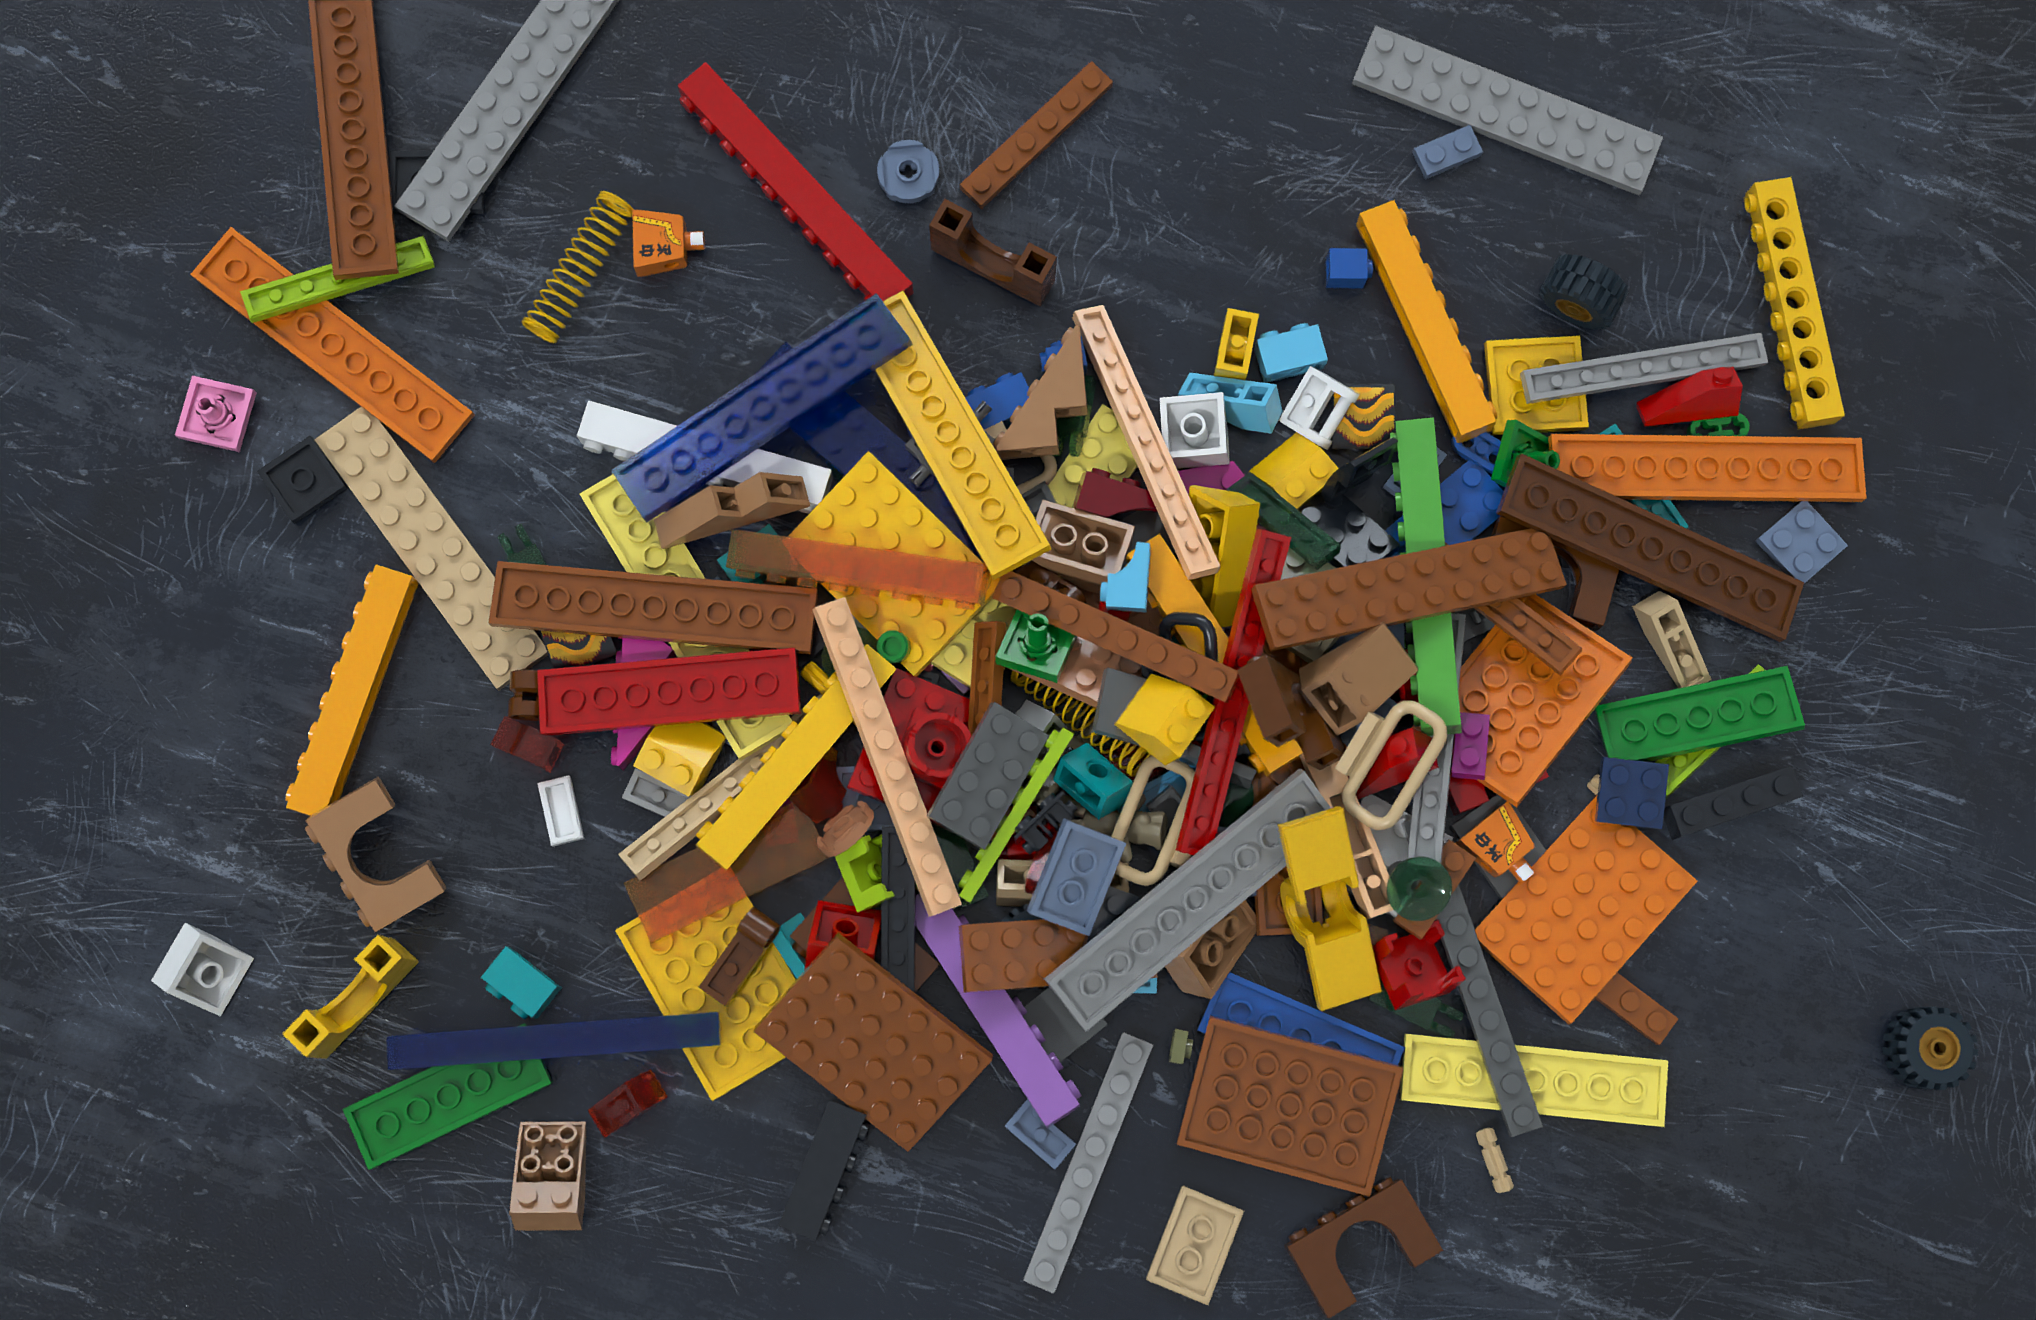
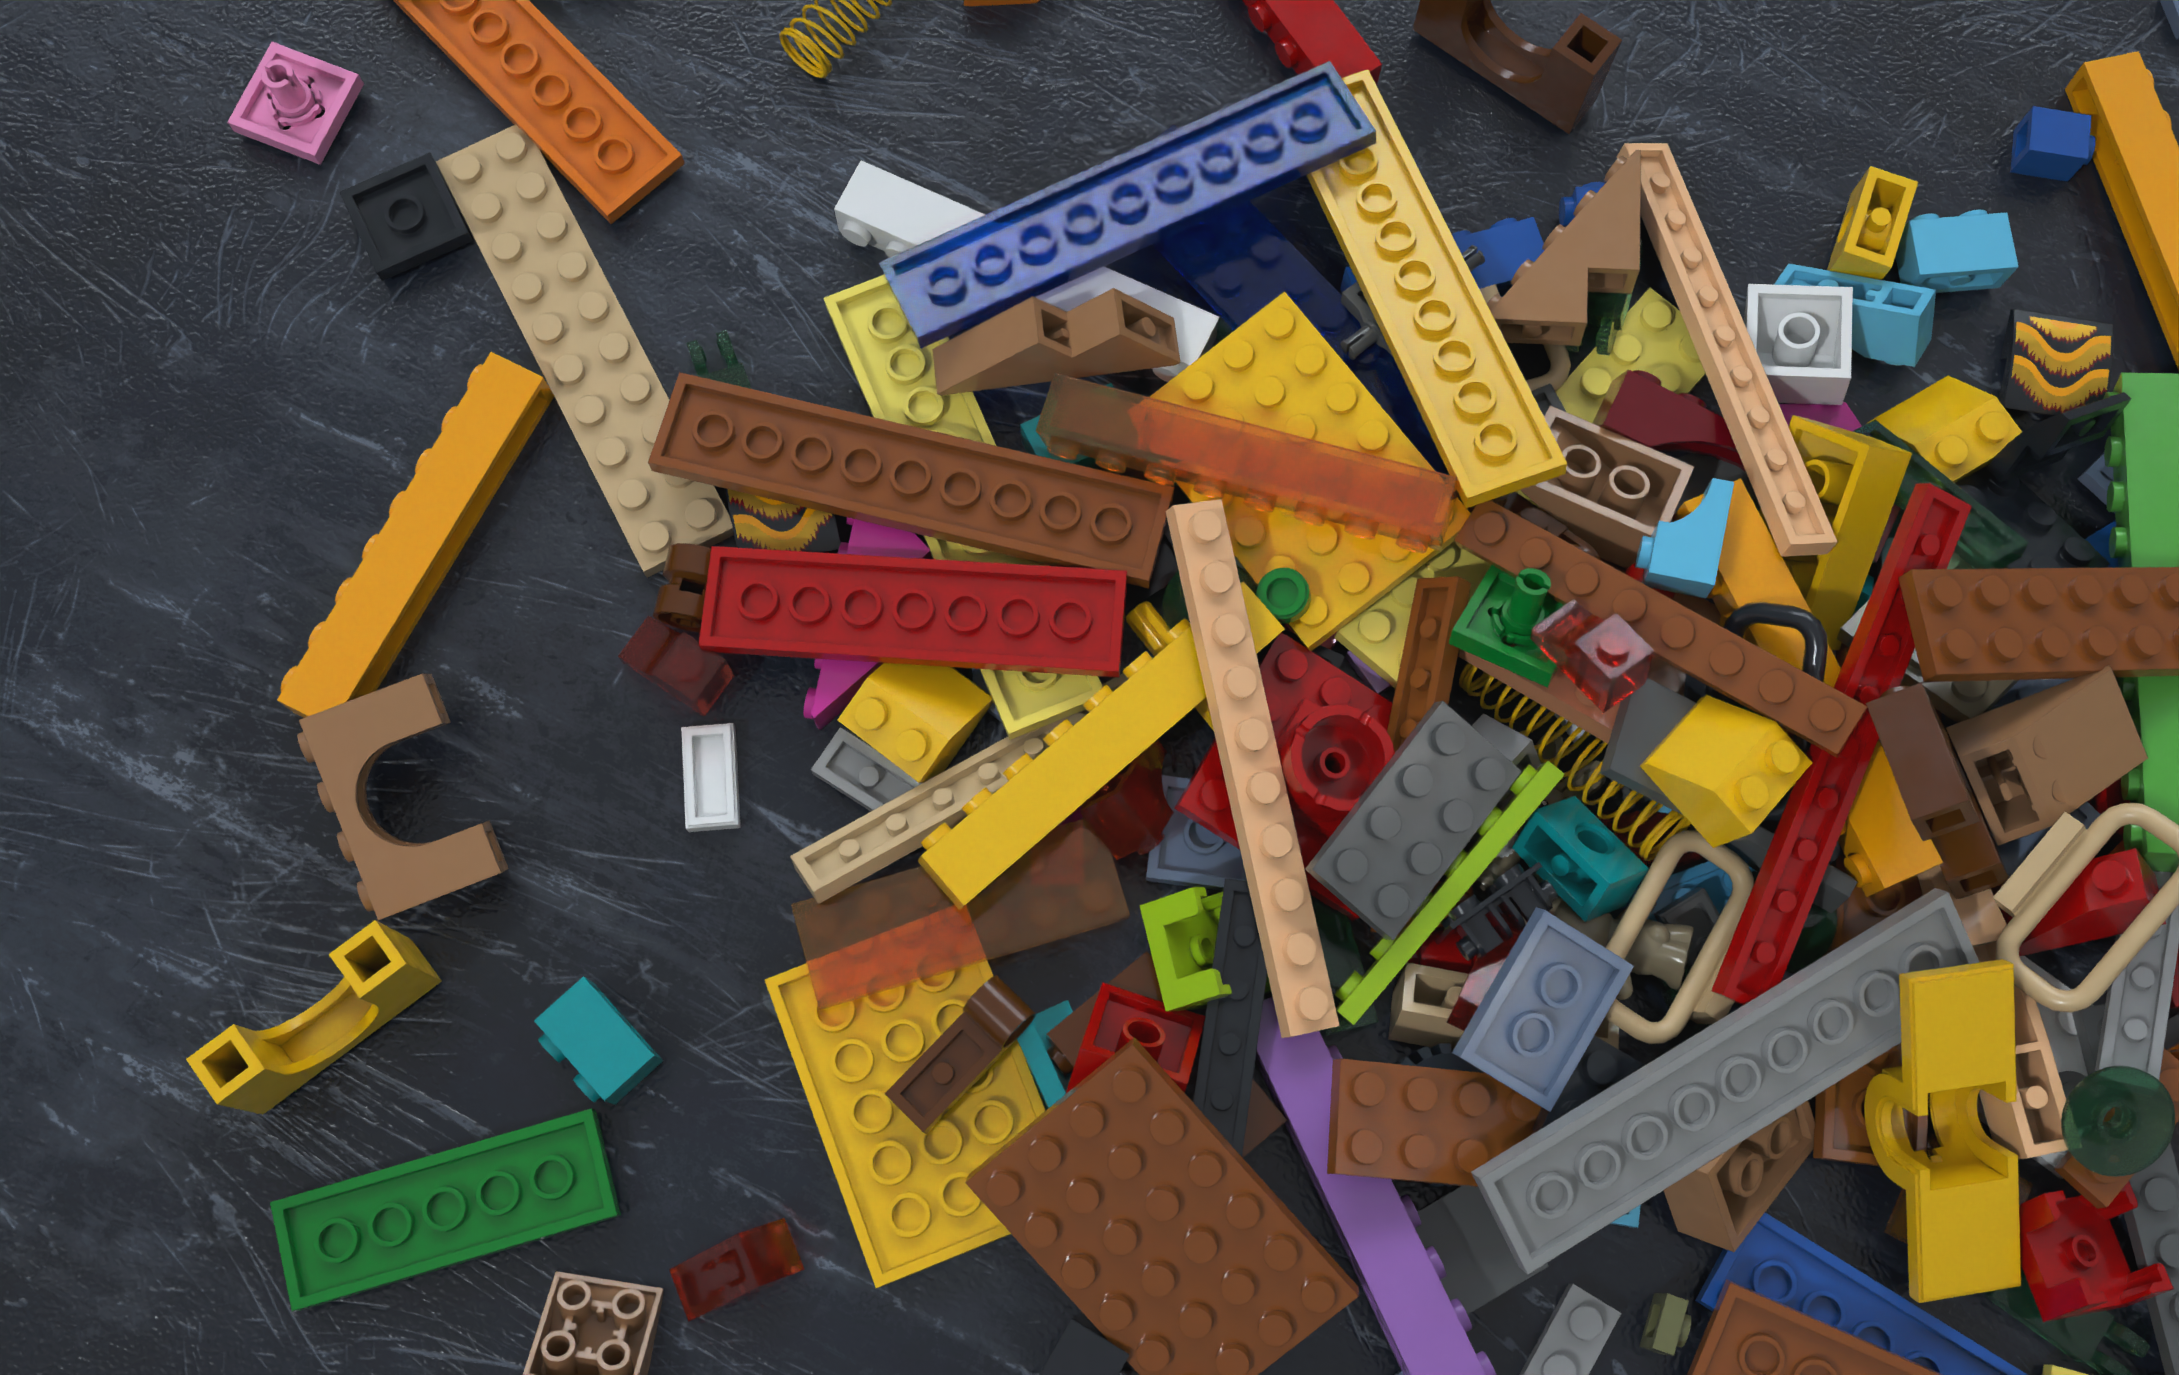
camera: 10 degrees right, 5 degrees down
white slope [151,923,254,1016] -> none
clear blue plate [387,1012,721,1070] -> none
nougat tile [817,801,874,857] -> none
white plate [1279,366,1360,450] -> none
none -> clear red arch [1530,599,1654,713]

